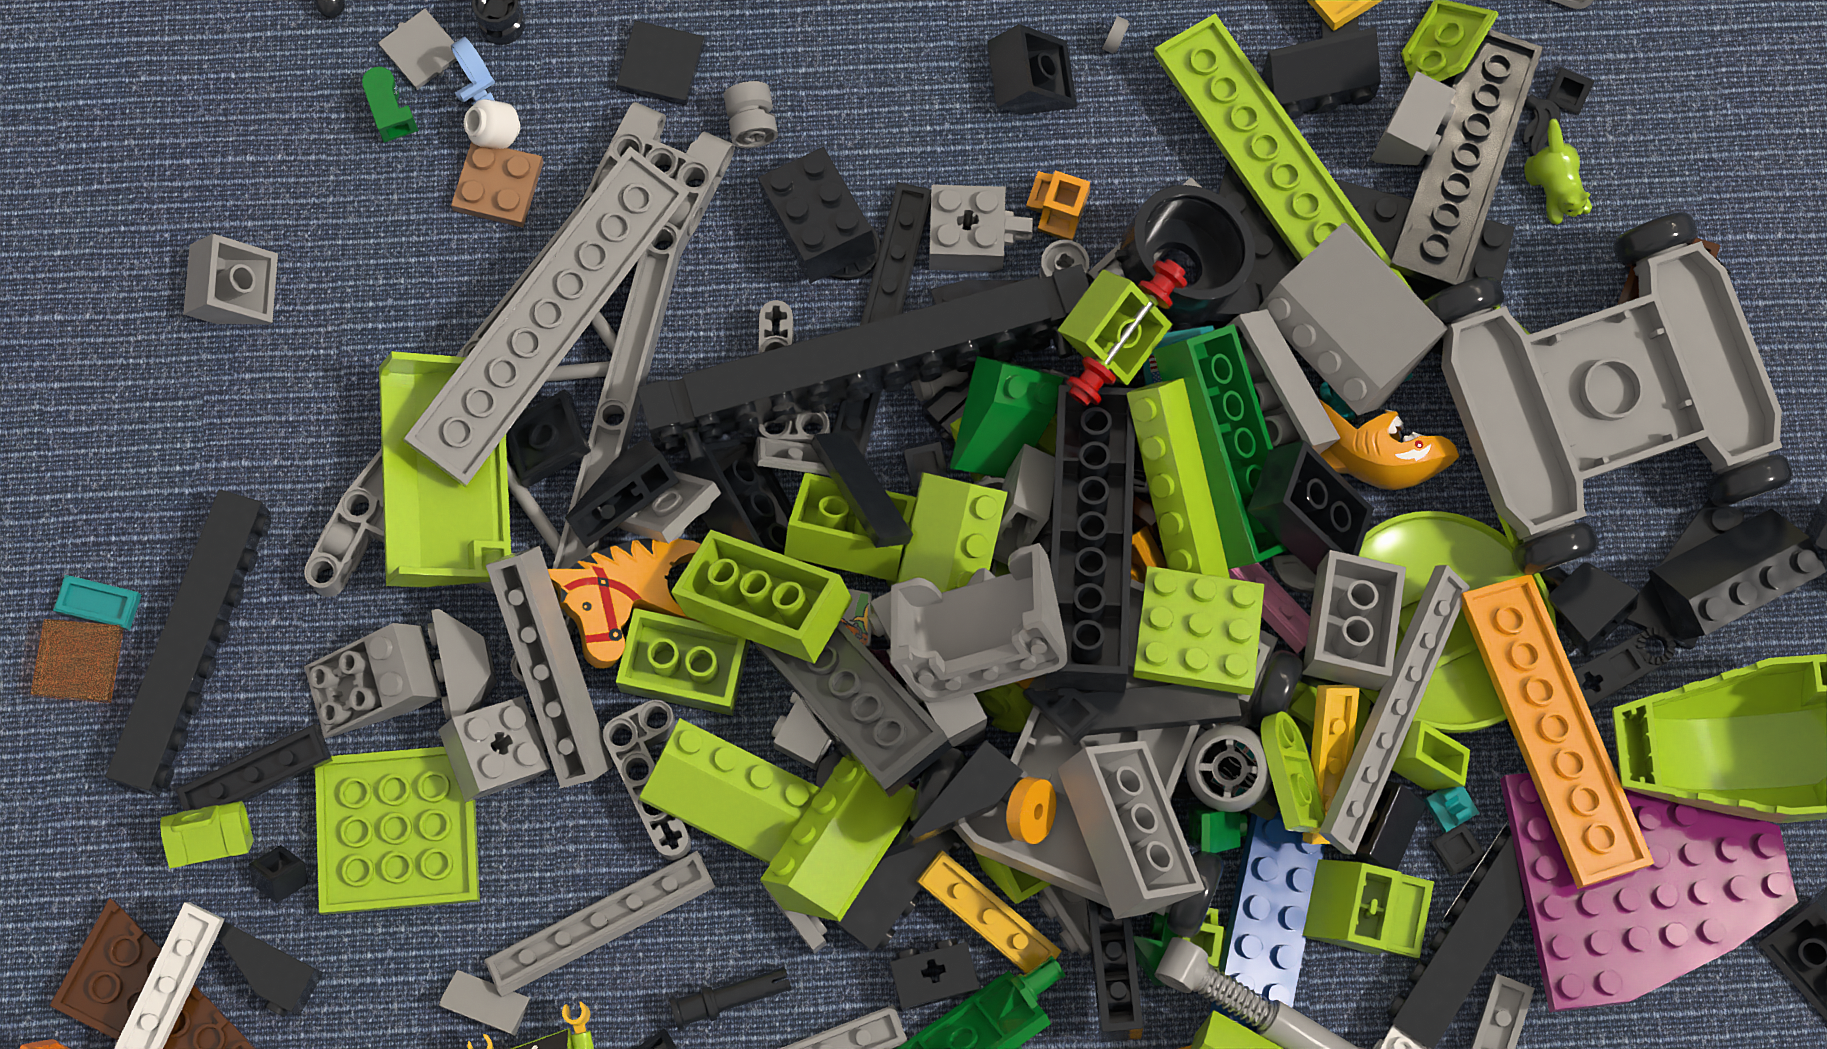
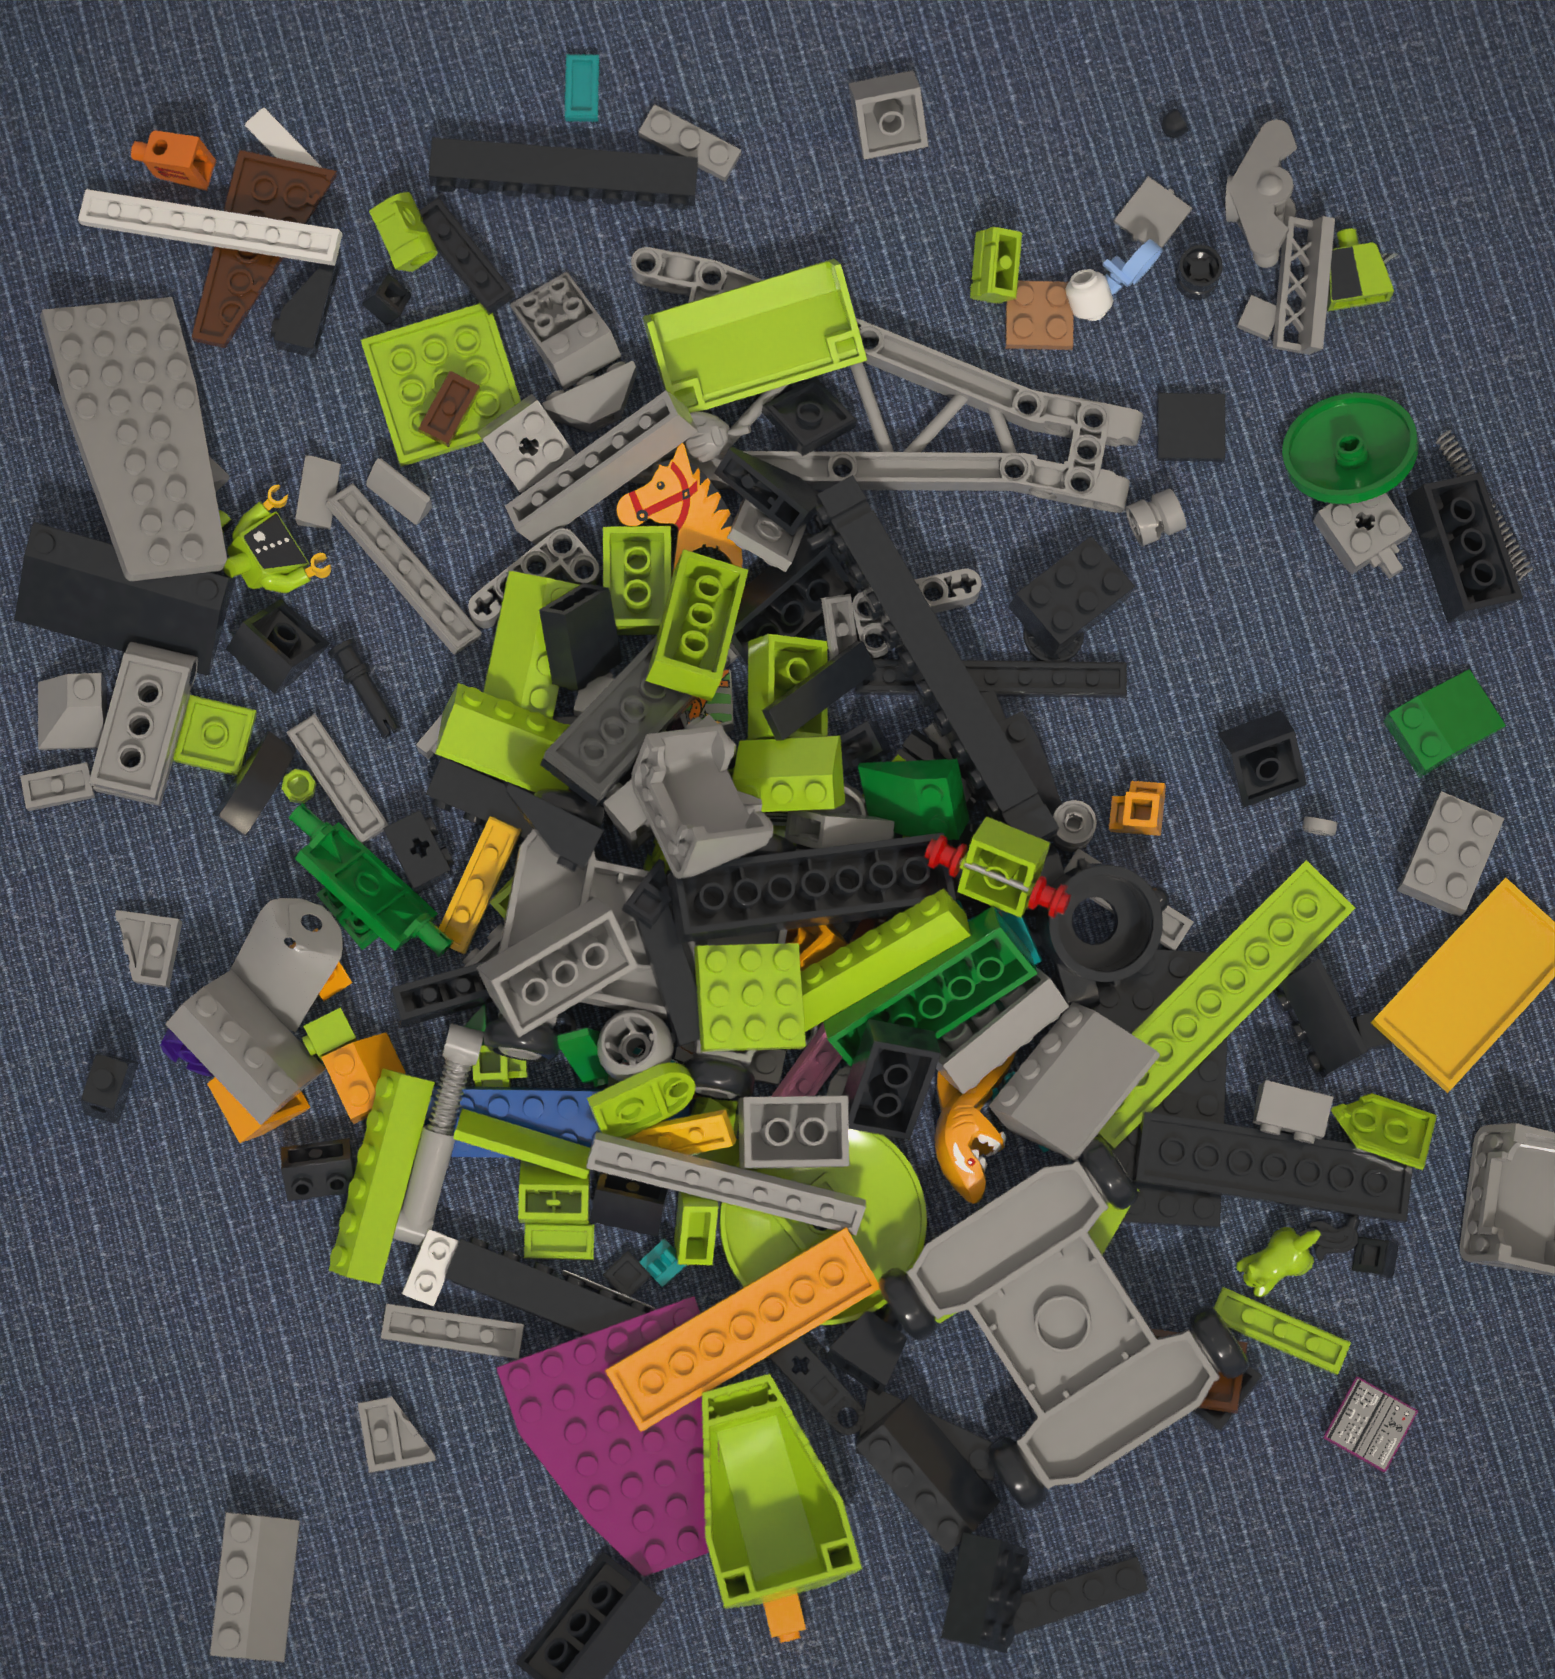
camera: 75 degrees right, 5 degrees up
clear orange tile [30,619,124,703] -> none
green leg [362,66,419,143] -> none
light grey plate [403,146,689,487] -> none
light grey hinge [929,185,1033,272] -> none
light orange piece [1006,776,1057,844] -> none
none -> white sticker [245,108,322,168]
none -> light grey slope [366,458,432,525]
none -> reddish brown plate [418,371,481,447]
none -> lime tile [453,1108,591,1179]
none -> black brick [539,583,622,691]
none -> light grey plate [638,104,741,182]
none -> light grey piece [684,411,751,463]
none -> lime brick [970,227,1022,304]
none -> lime tile [1214,1287,1351,1375]
none -> light grey tile [1323,1377,1418,1473]

